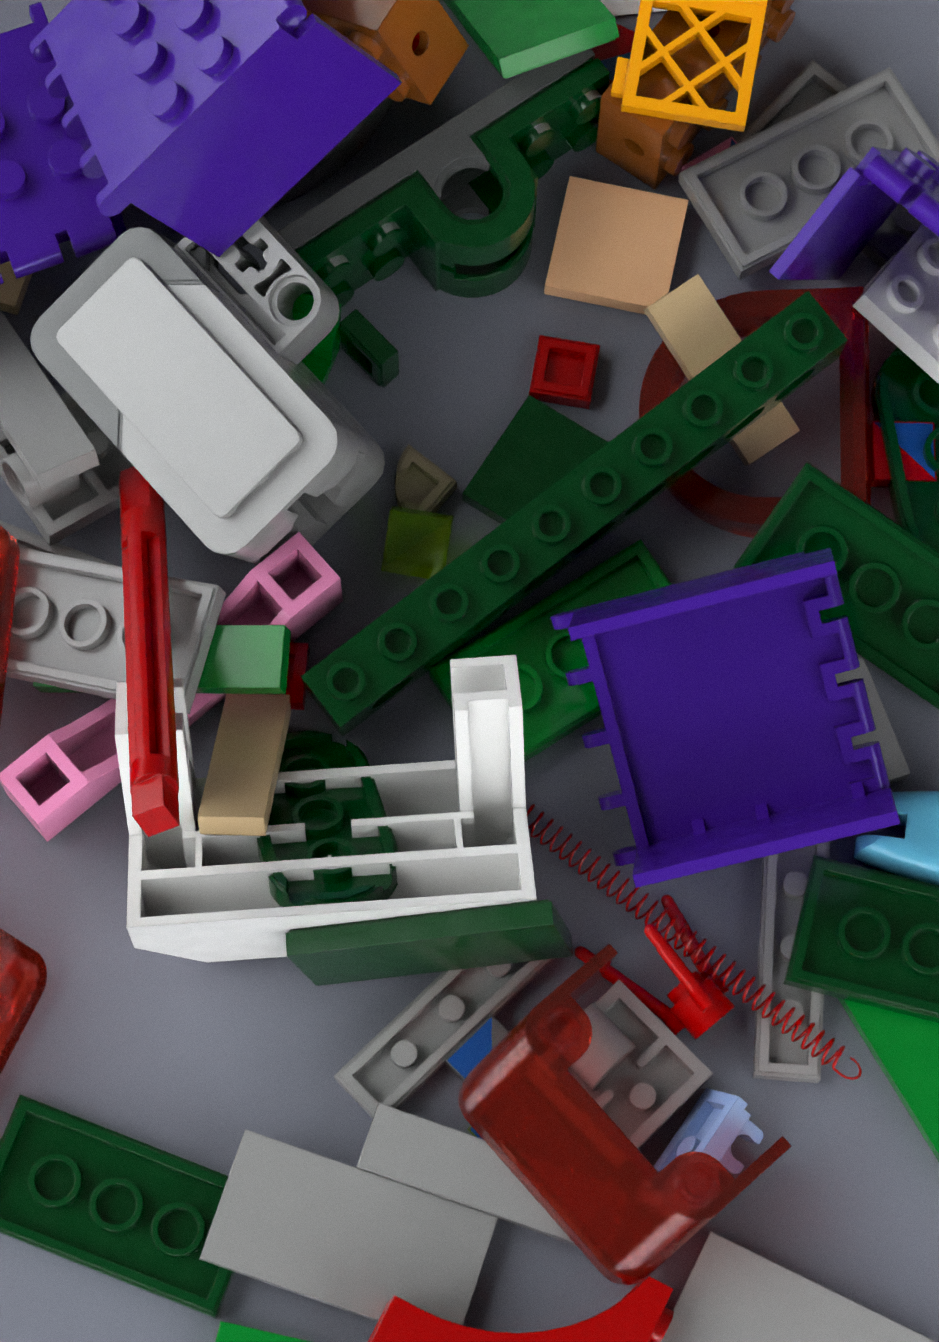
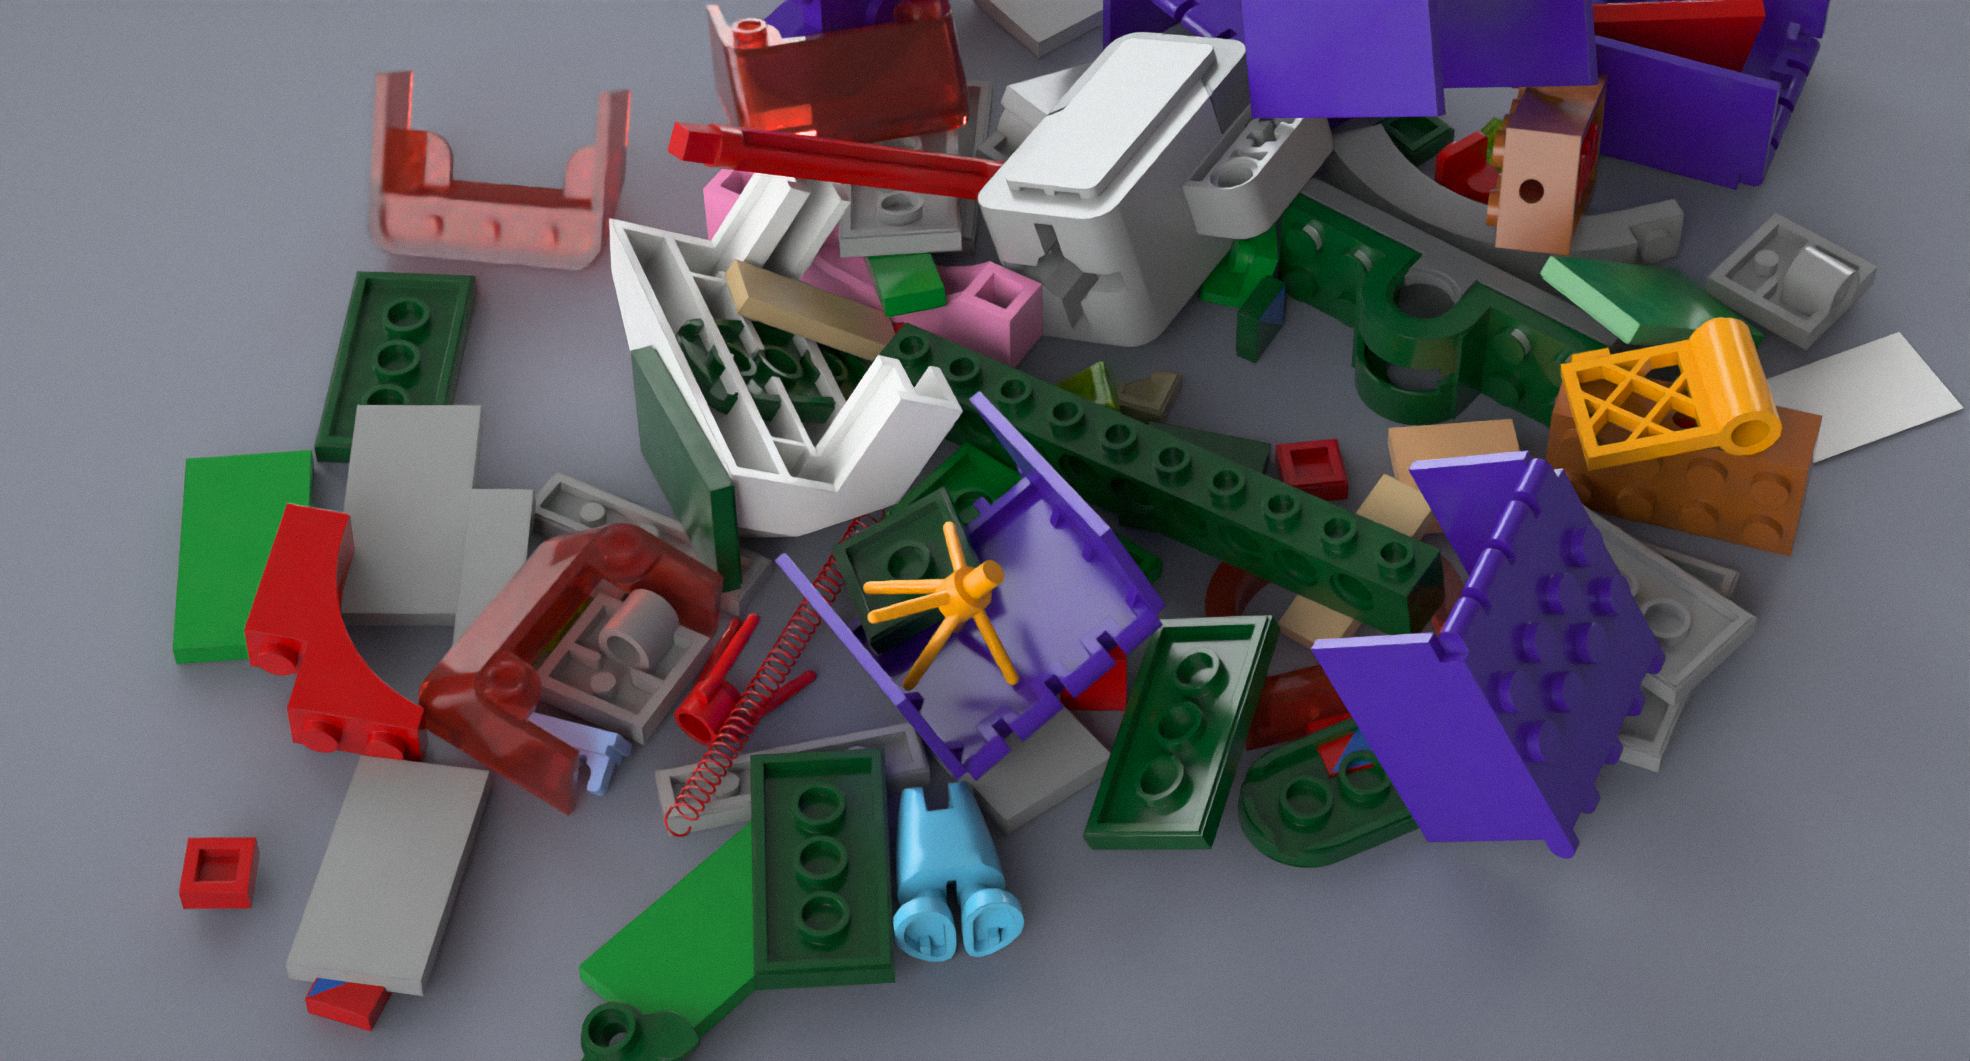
camera: 75 degrees right, 25 degrees down
none -> dark green tile [831,487,993,655]
none -> light orange plant [863,521,1019,691]

